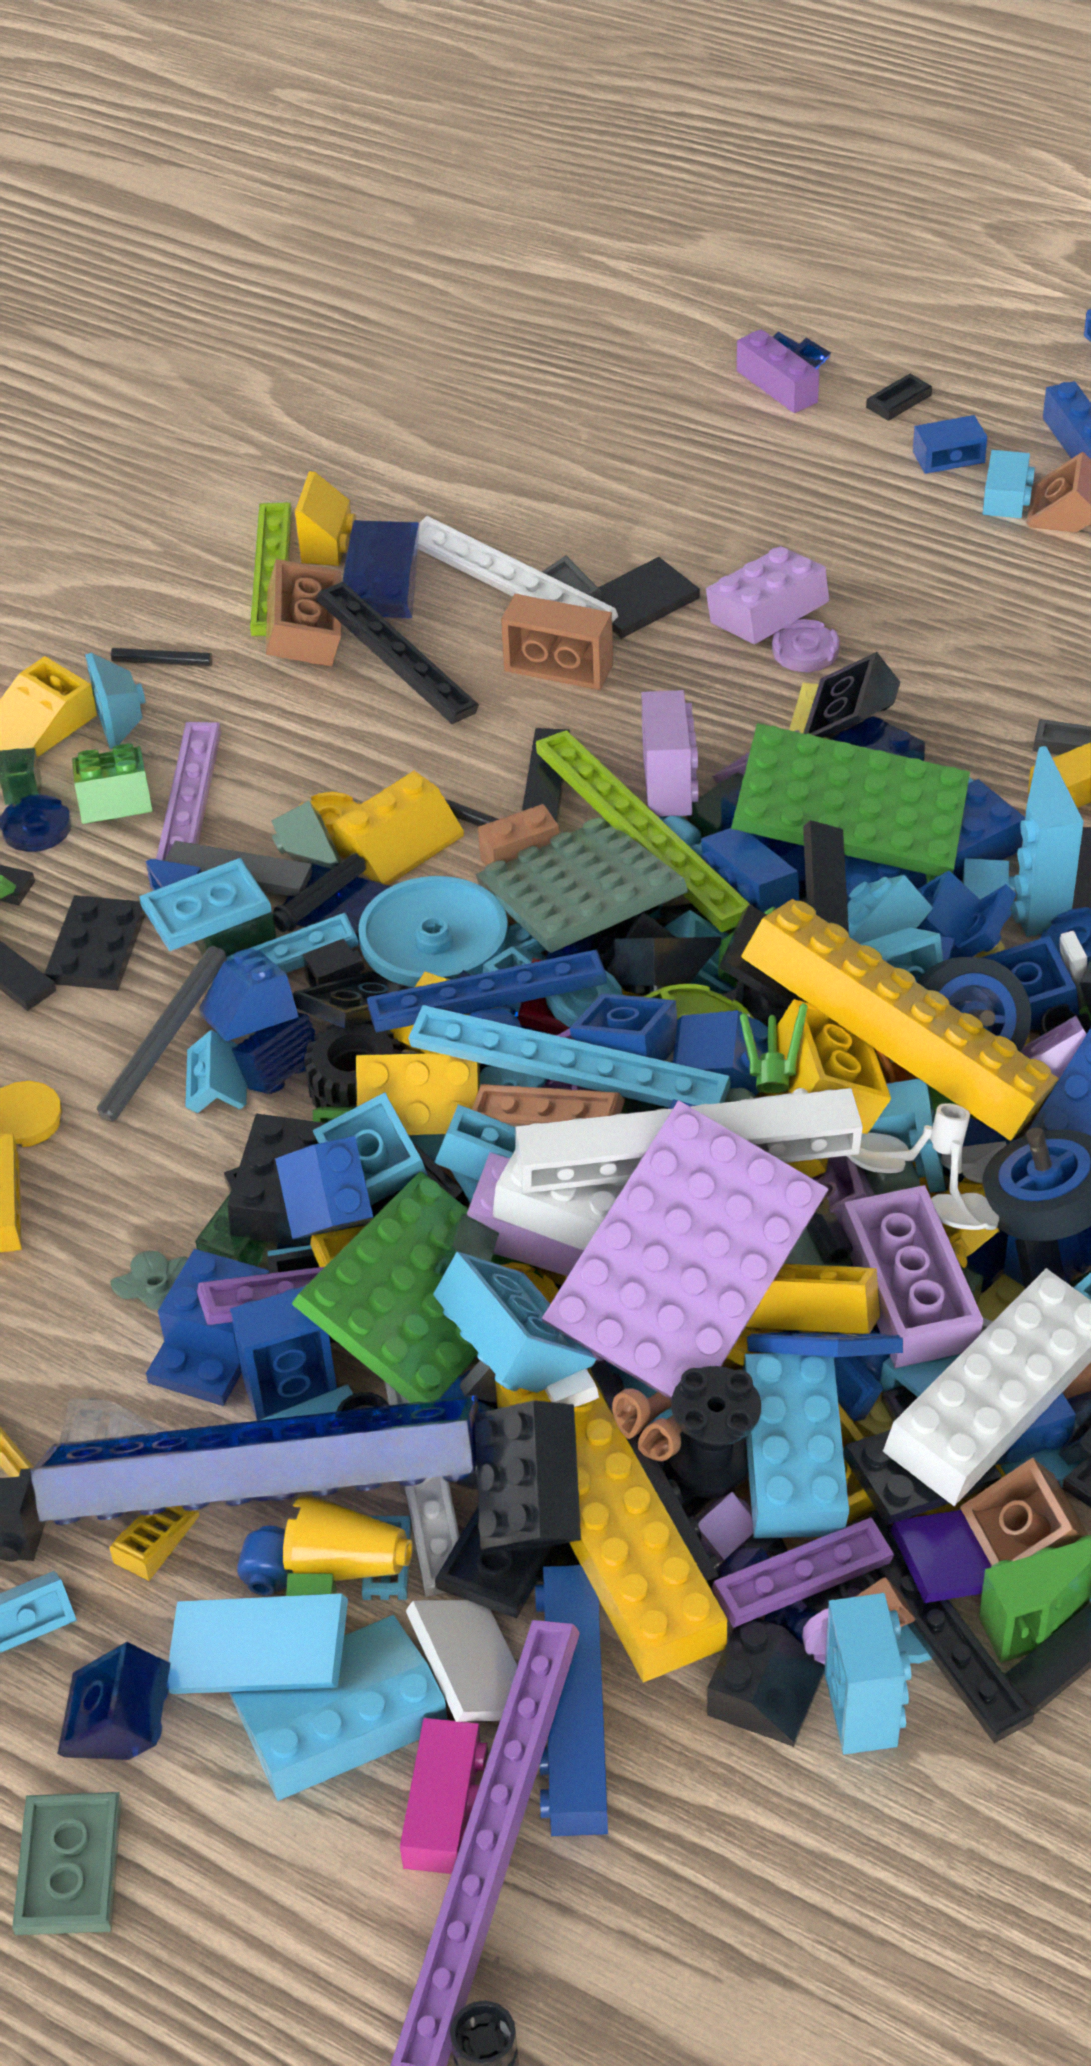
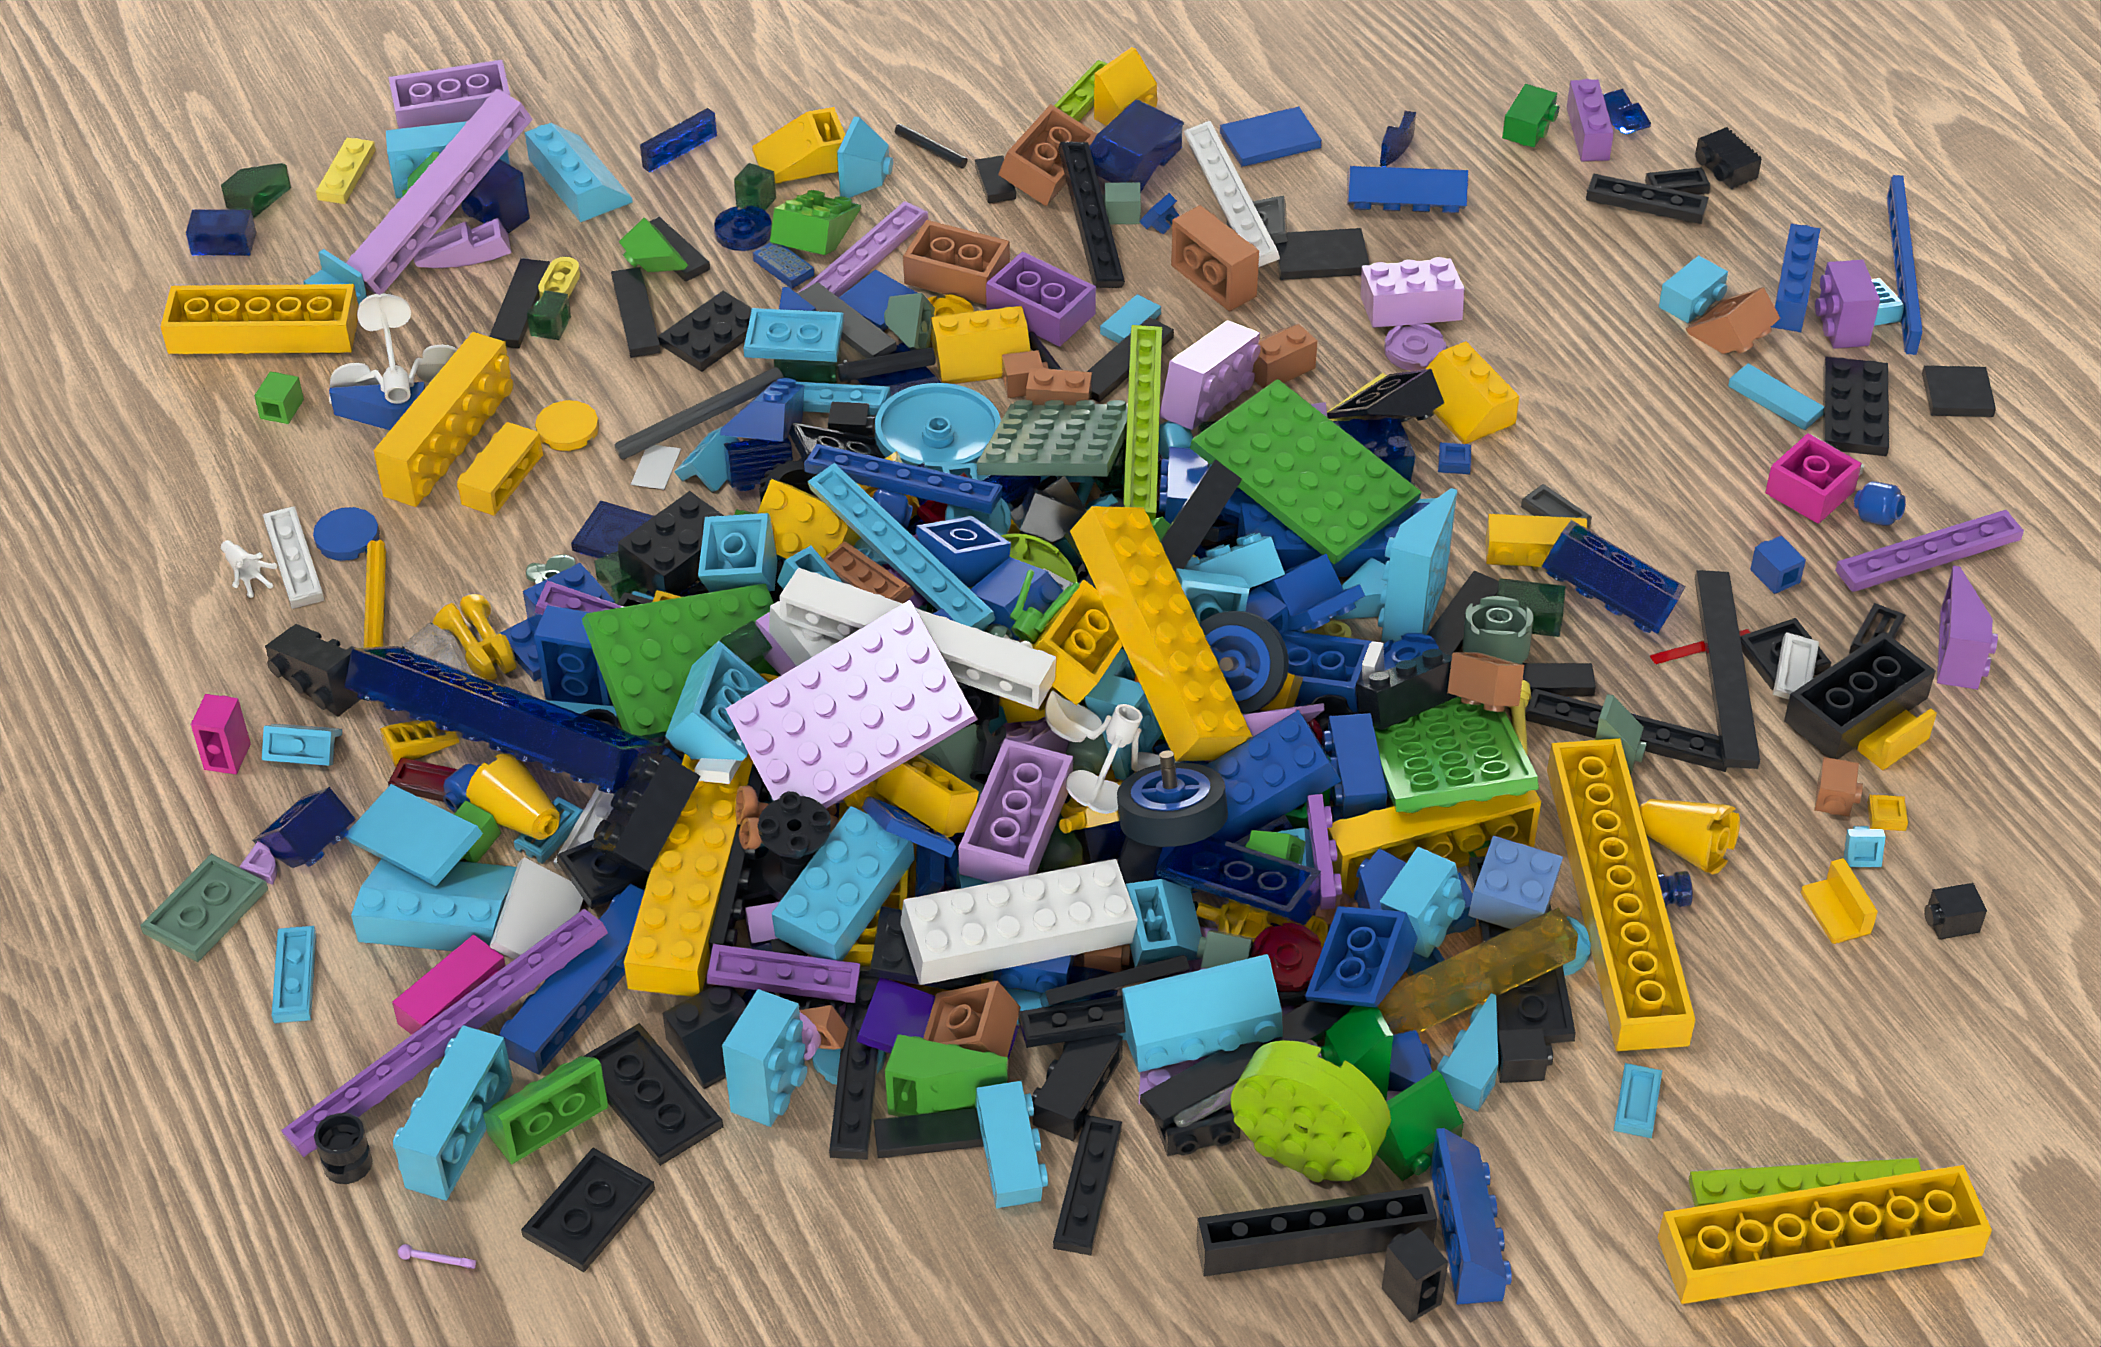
camera: 30 degrees right, 0 degrees up
blue slope [275,1136,373,1240] -> none
blue brick [913,415,987,474] -> none
none -> lavender tile [239,841,277,885]
none -> medium azure tile [272,926,316,1023]
none -> dark red tile [388,758,458,802]
none -> medium azure brick [393,1025,513,1201]
none -> yellow piece [432,594,517,682]
none -> bright green slope [483,1056,608,1165]
none -> black tile [521,1147,655,1272]
none -> clear blue tile [571,500,654,564]
none -> black tile [584,1023,723,1166]
none -> white sticker [630,445,681,490]
none -> blue tile [753,242,814,289]
none -> blue tile [839,269,917,332]
none -> nougat brick [903,220,1010,305]
none -> black tile [975,155,1016,203]
none -> medium lavender brick [986,251,1096,347]
none -> nougat brick [1002,350,1048,398]
none -> medium azure tile [1100,294,1161,343]
none -> sand green brick [1102,182,1141,224]
none -> blue tile [1139,193,1180,234]
none -> blue tile [1220,106,1322,167]
none -> nougat slope [1252,324,1318,389]
none -> blue slope [1347,166,1468,213]
none -> clear blue slope [1380,110,1416,167]
none -> yellow slope [1426,341,1520,444]
none -> blue tile [1438,442,1471,474]
none -> green brick [1502,83,1560,148]
none -> black plate [1586,173,1709,224]
none -> black brick [1695,127,1762,190]

